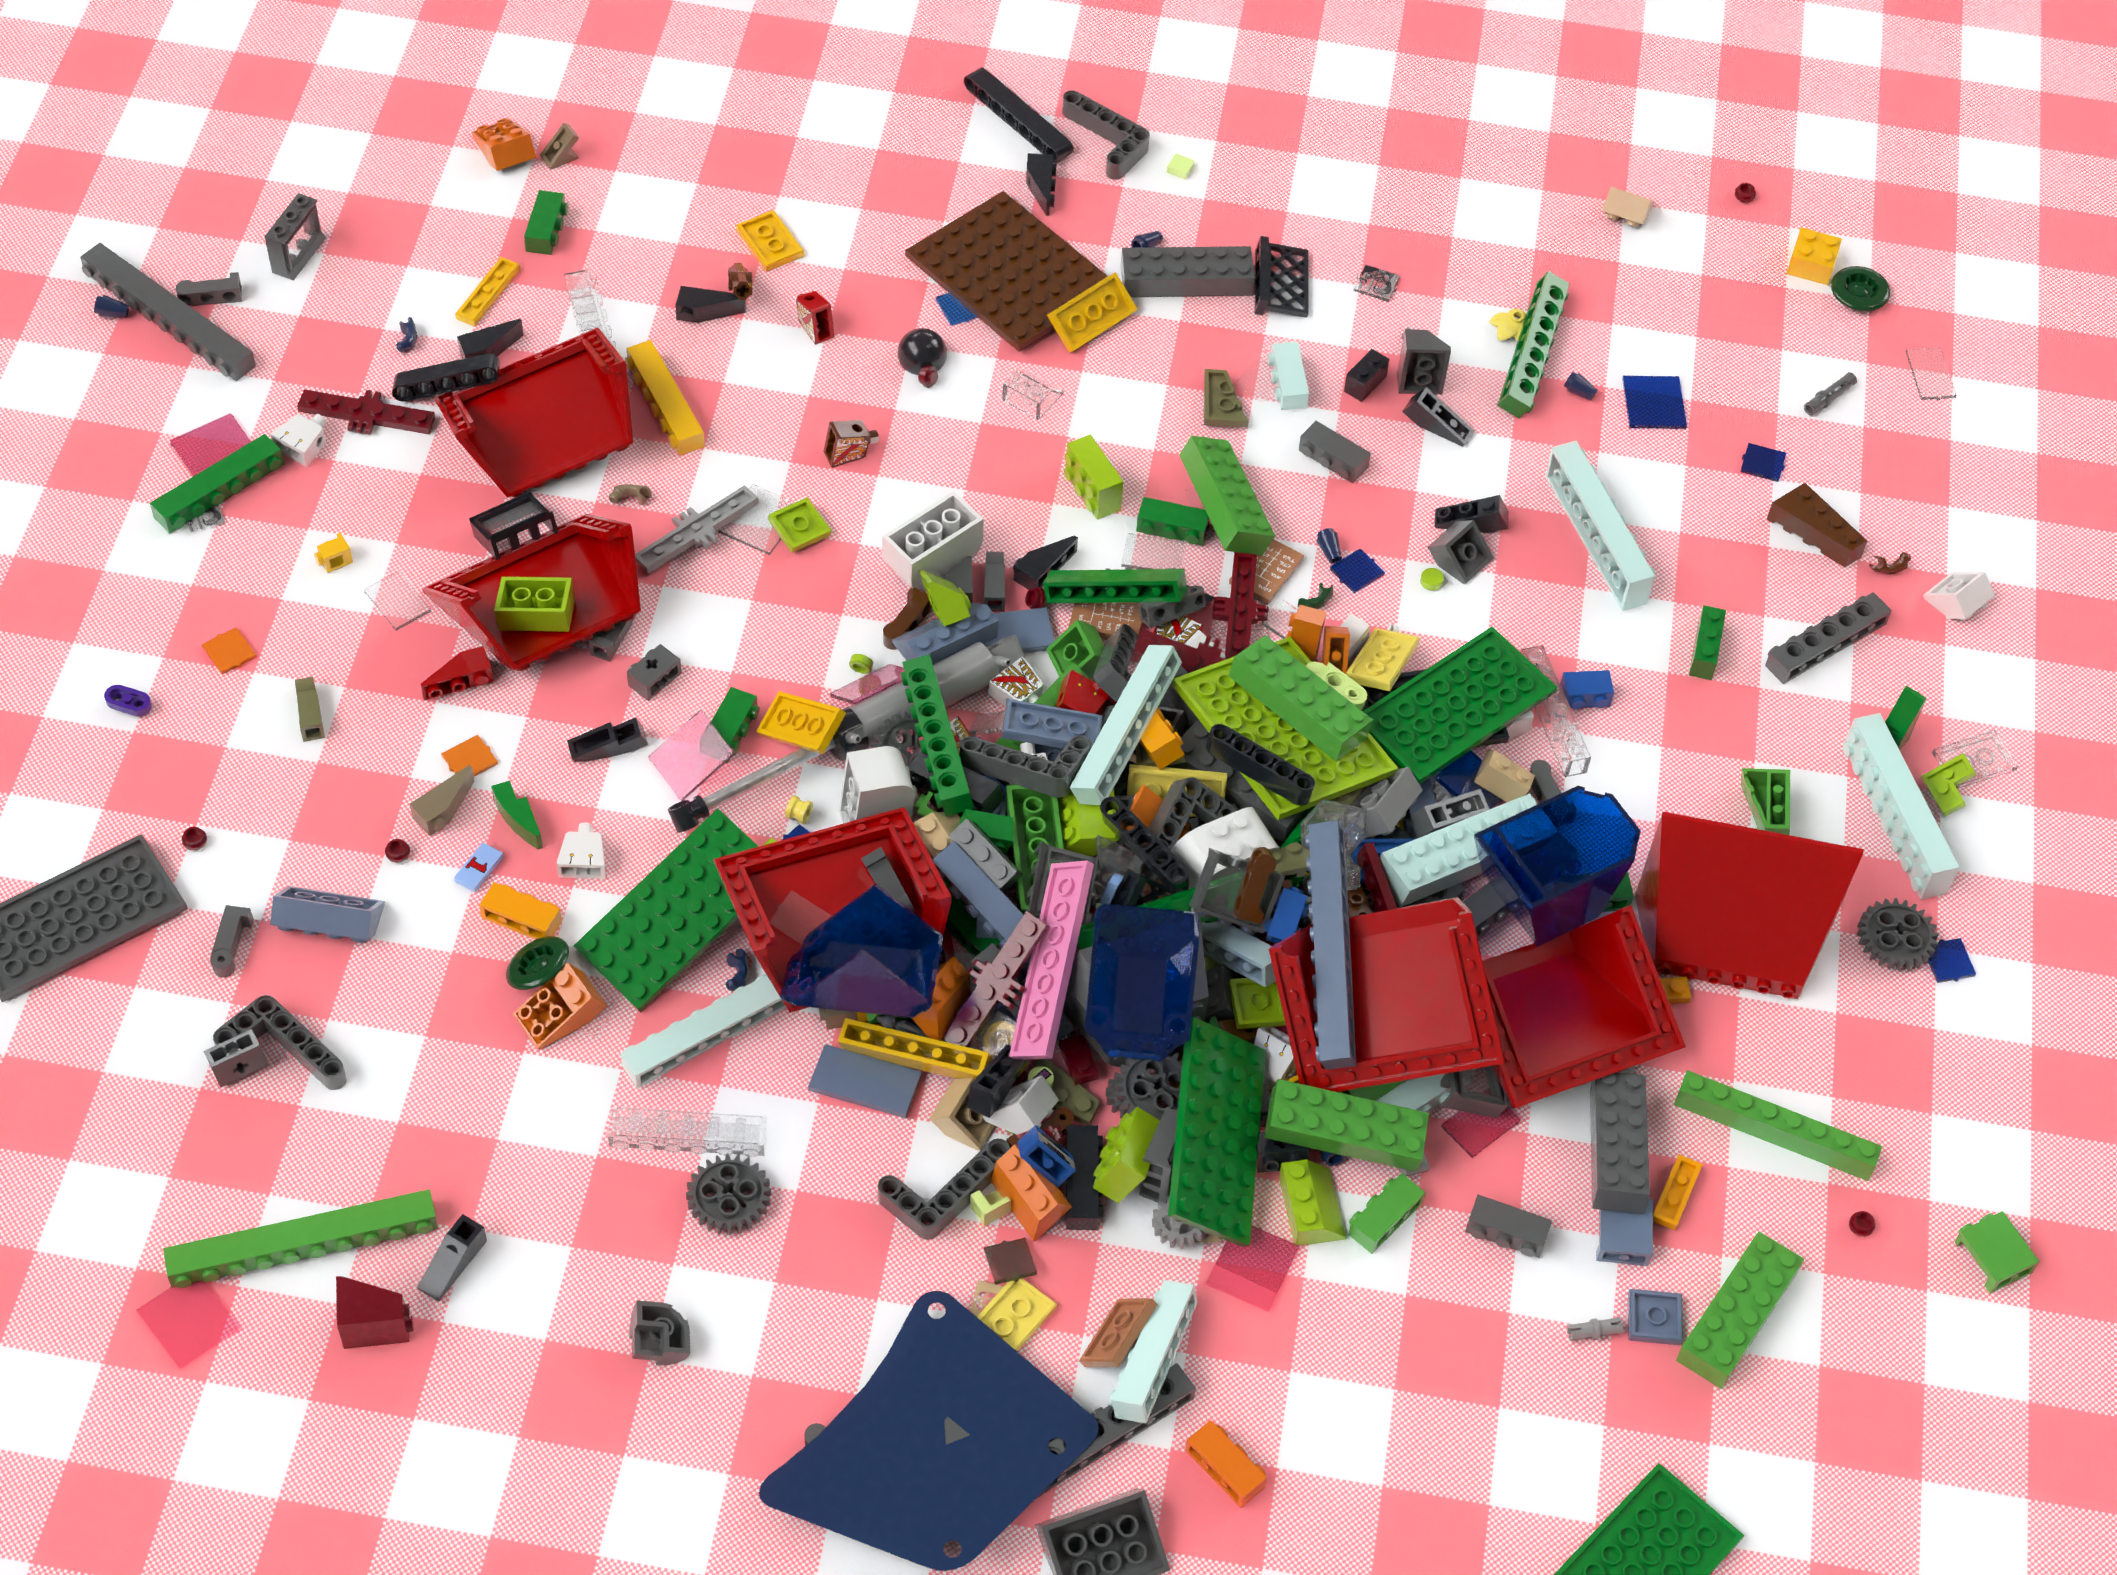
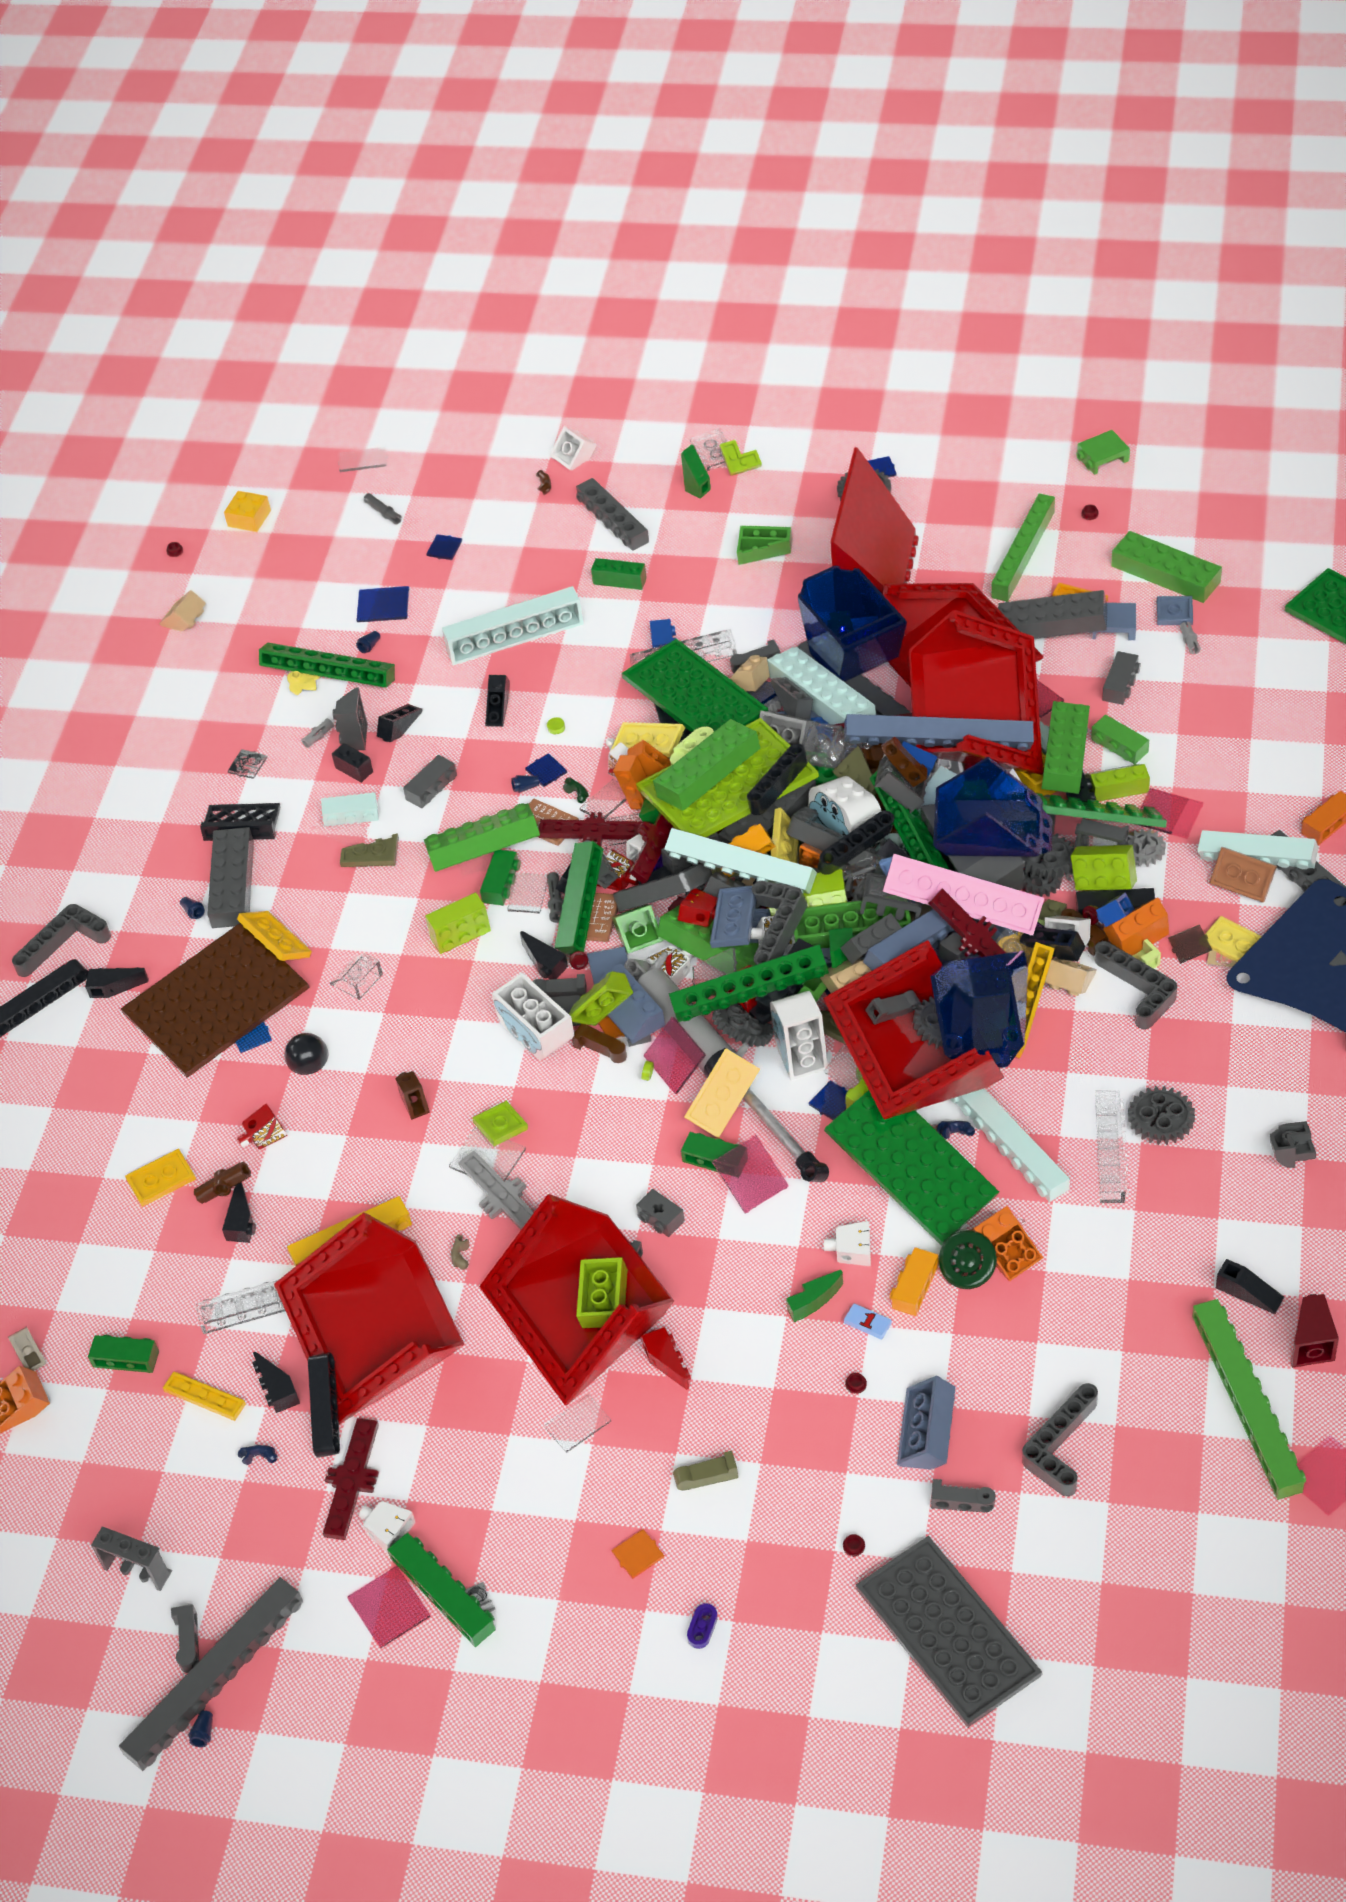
camera: 80 degrees left, 5 degrees down
dark grey brick [203,1029,268,1088] -> none
yellow brick [314,532,353,573] -> none
dark tan slope [409,765,475,836] -> none
orange piece [441,734,498,777] -> none
black window [469,491,559,560] -> none
black slope [567,717,648,762] -> none
light yellow wheel [785,795,813,825] -> none
sand blue tile [808,1044,922,1118] -> none
dark red plate [918,366,938,388] -> none
yellowish green tile [1166,153,1195,180] -> none
dark grey slope [1428,520,1494,584] -> none
reddish brown wedge [1767,483,1867,568] -> none
dark green wheel [1831,266,1891,311] -> none
light aqua brick [1843,713,1960,900] -> none

